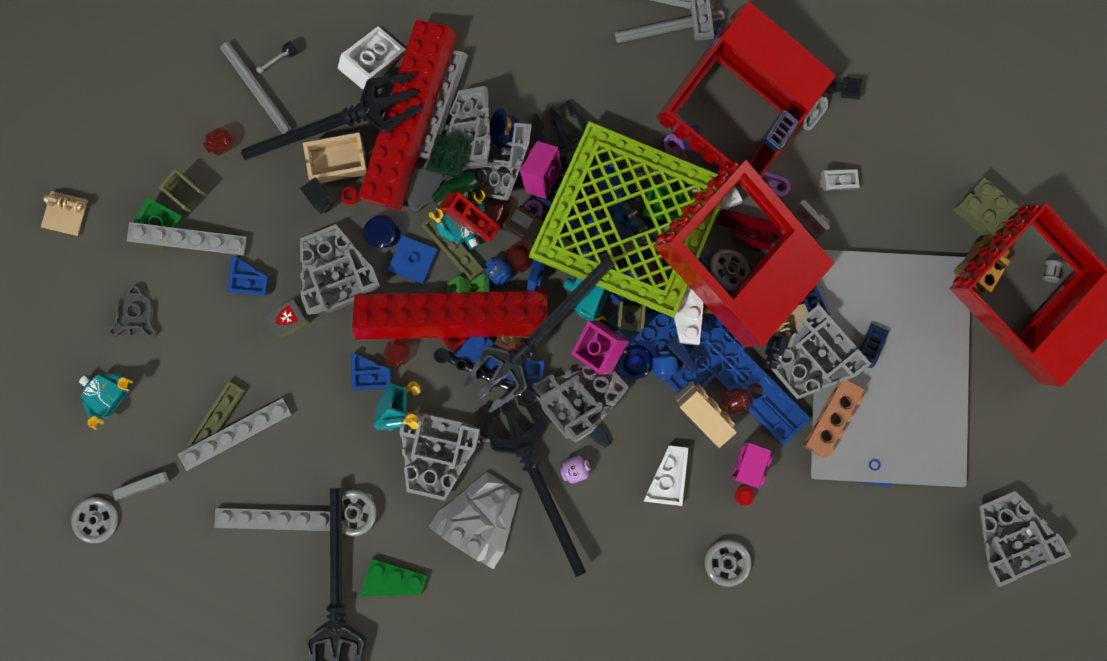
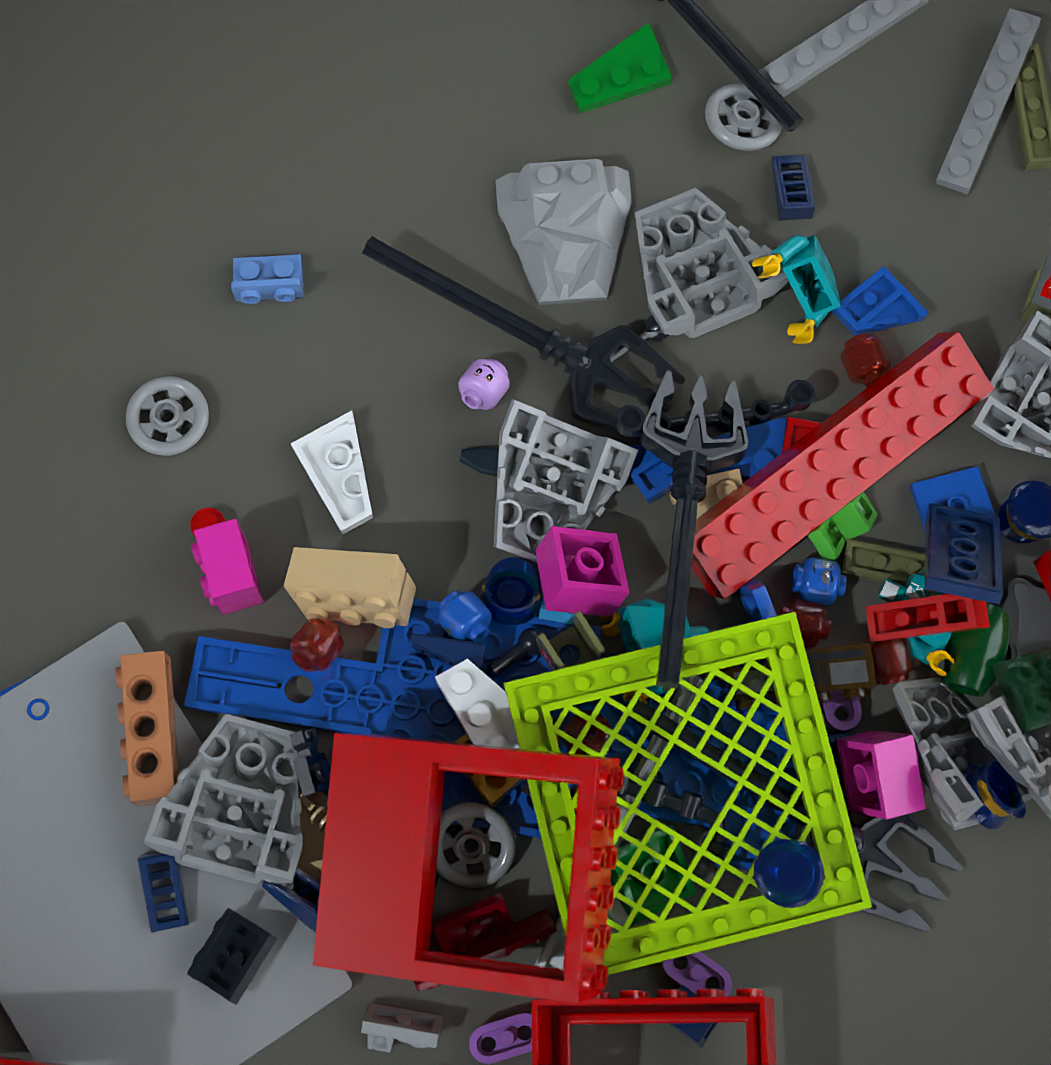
camera: 140 degrees right, 10 degrees down
none -> black bracket [187,908,278,1005]
none -> medium blue bracket [231,254,304,304]
none -> black bar [487,627,546,678]
none -> clear blue piece [754,839,824,908]
none -> dark blue slope [772,155,815,220]
none -> dark blue tile [924,503,1003,605]

